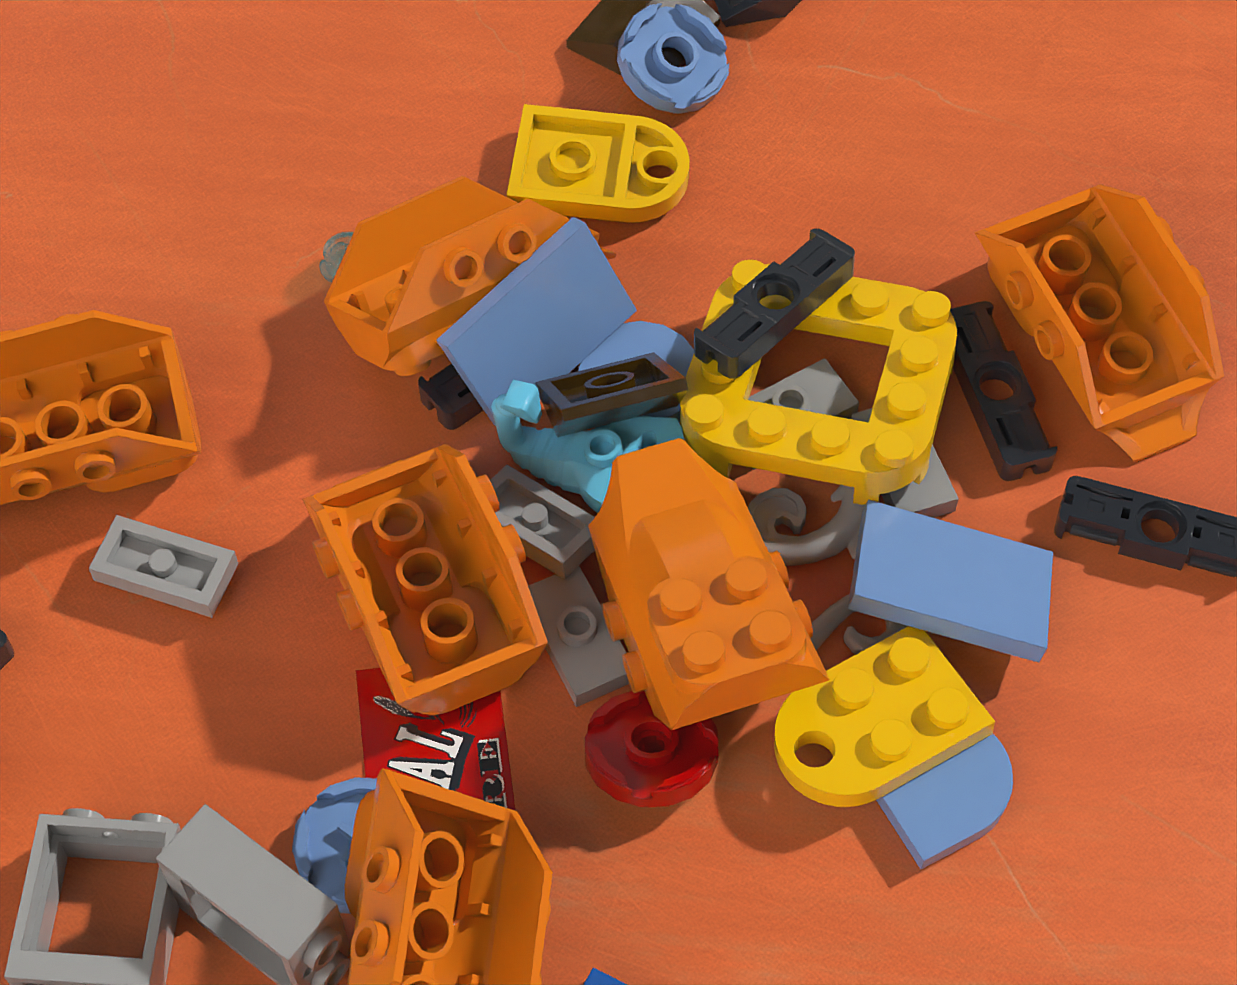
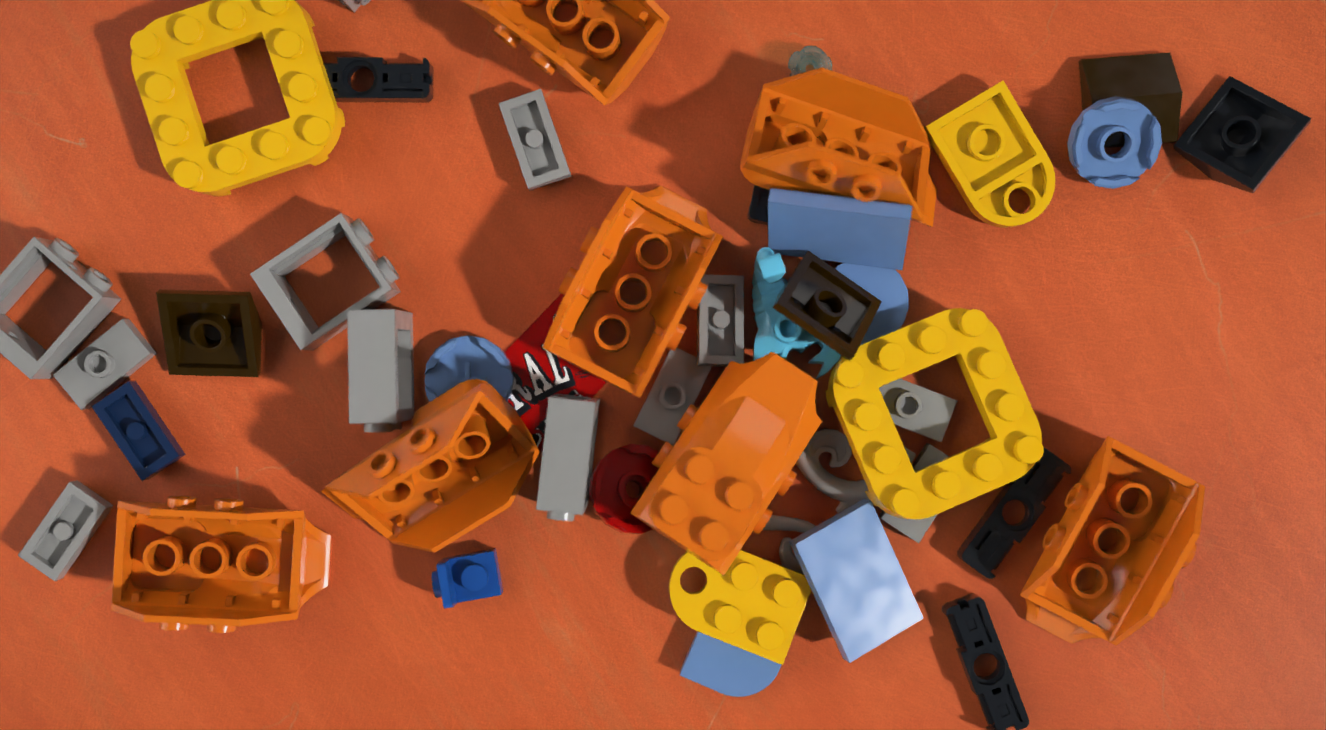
camera: 55 degrees right, 30 degrees up
black piece [694,228,855,379] -> none
none -> light grey window [536,393,600,521]

